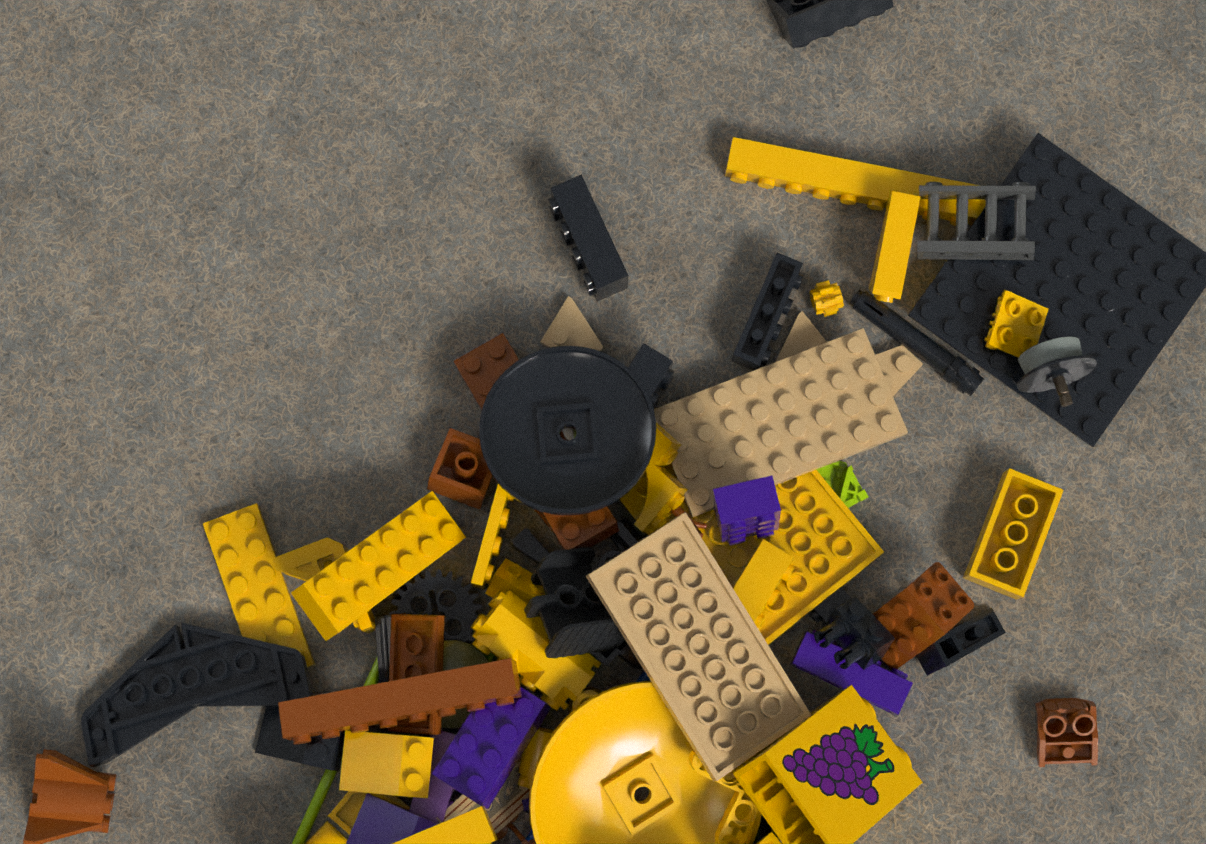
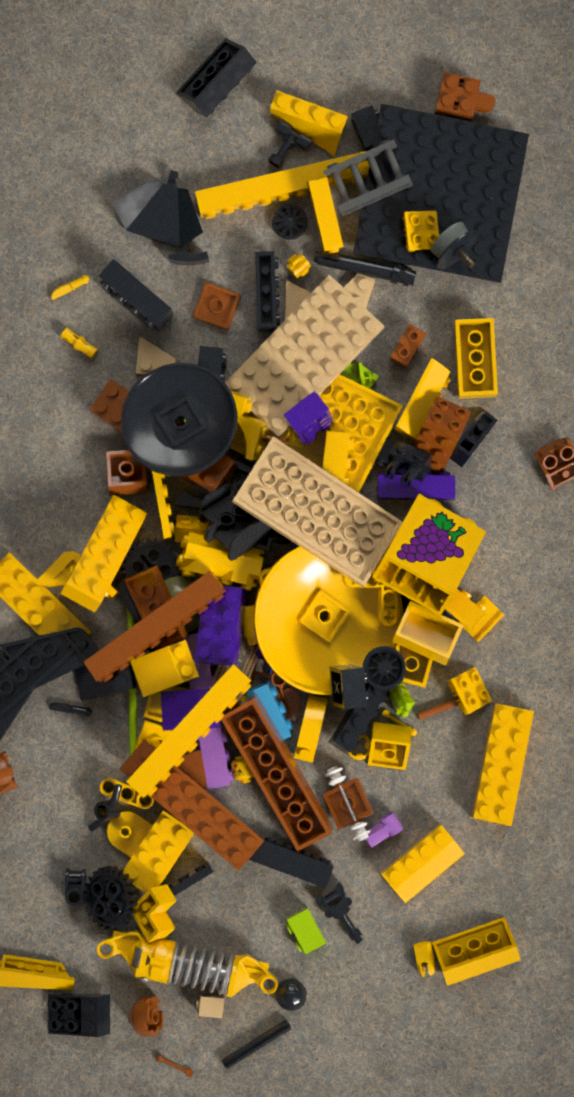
camera: 25 degrees left, 5 degrees up
none -> black piece [49,702,93,716]
none -> yellow piece [51,275,90,300]
none -> yellow pin [60,328,98,359]
none -> black panel [112,170,203,248]
none -> black slope [168,250,210,265]
none -> dark orange tile [193,282,241,331]
none -> black bar [268,119,313,169]
none -> yellow wedge [270,91,348,156]
none -> black wheel [272,204,308,240]
none -> black brick [351,105,379,151]
none -> dark orange brick [390,324,426,369]
none -> yellow slope [394,358,451,441]
none -> dark orange brick [435,72,495,122]

